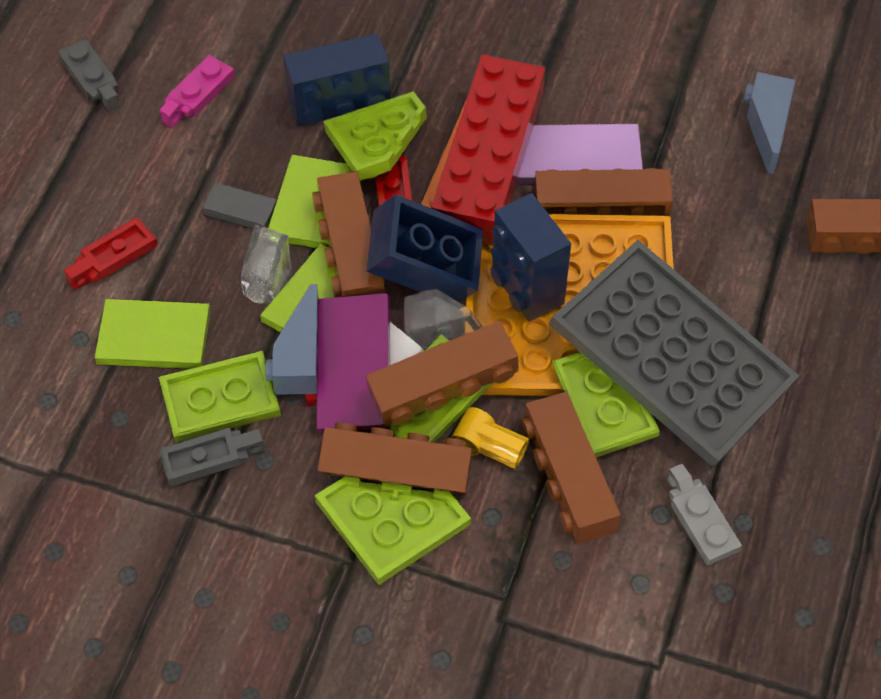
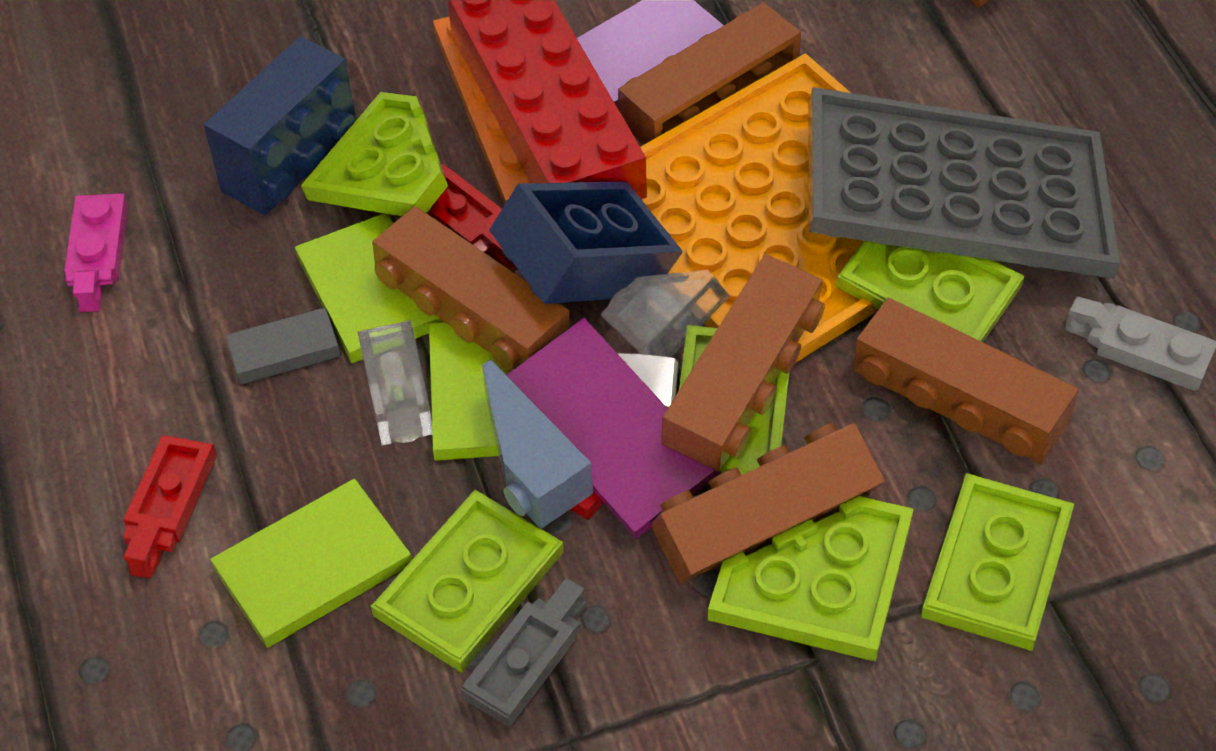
camera: 35 degrees left, 5 degrees down
yellow piece [451,407,529,469] -> none
dark blue brick [490,193,571,322] -> none
none -> lime tile [921,473,1074,651]

